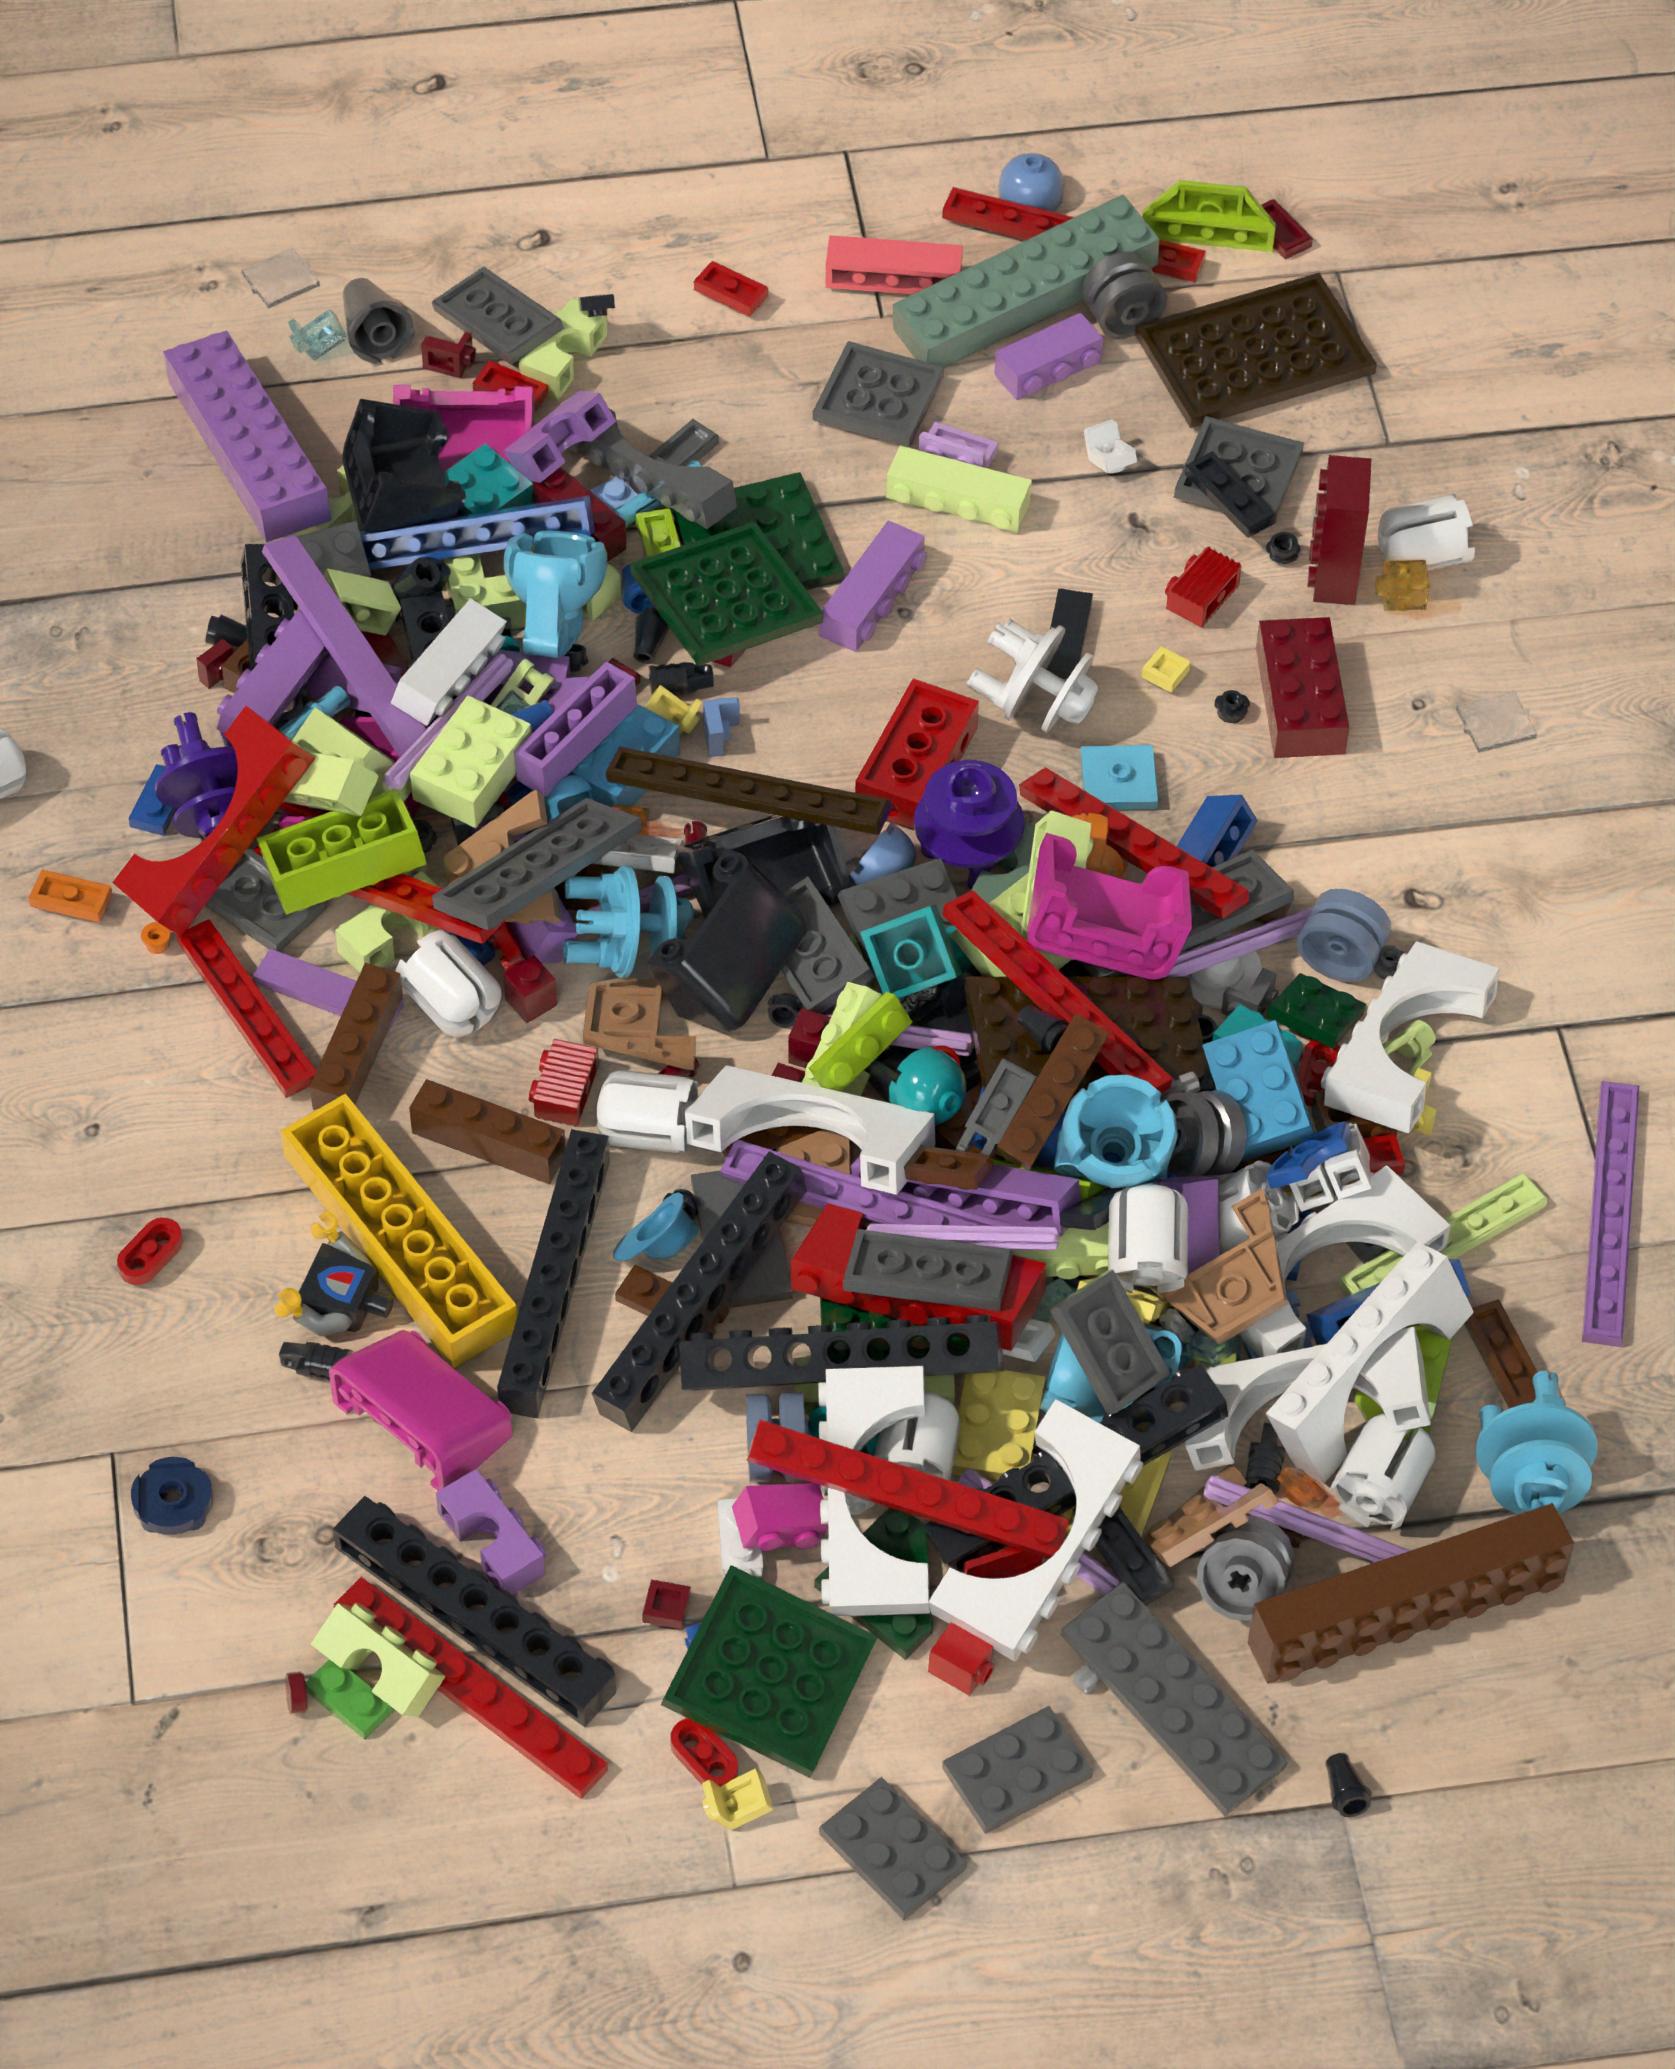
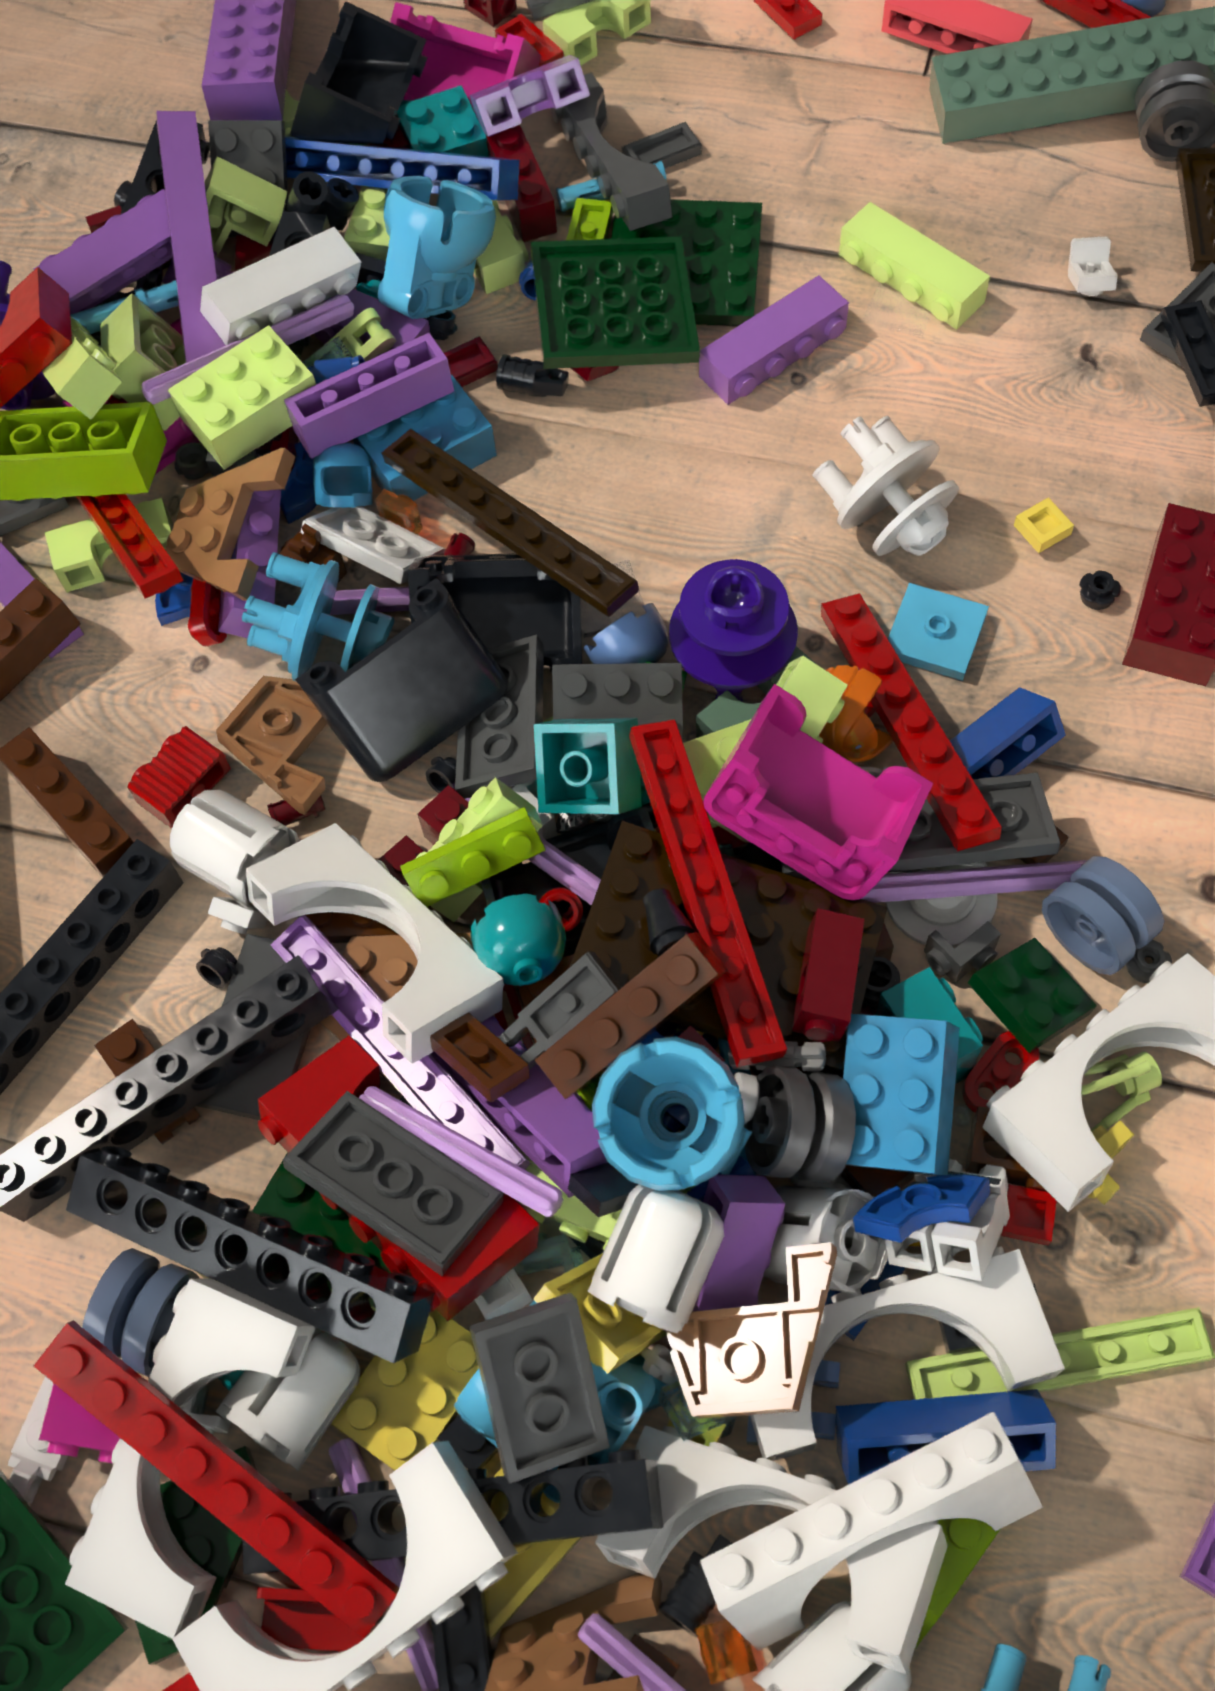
camera: 30 degrees right, 10 degrees up
white cylinder [395,929,502,1038] -> none
dark grey plate [432,798,642,930] -> none
dark red brick [503,955,557,1023] -> none
light blue plate [590,476,638,510] -> none
dark azure piece [613,1192,699,1261] -> none
black cone [633,608,670,663] -> none
light yellow bracket [645,685,703,735] -> none
medium blue bracket [703,697,740,757] -> none
dark grey plate [813,341,944,447] -> none
red brick [855,678,979,829] -> none
lavender bracket [919,422,998,468] -> none
medium lavender brick [994,313,1103,400] -> none
black tile [1046,588,1093,680] -> none
red brick [1165,546,1242,628] -> none
reddish brown plate [1464,1299,1538,1409] -> none
none -> white plate [208,897,267,934]
none -> dark red brick [792,908,865,1042]

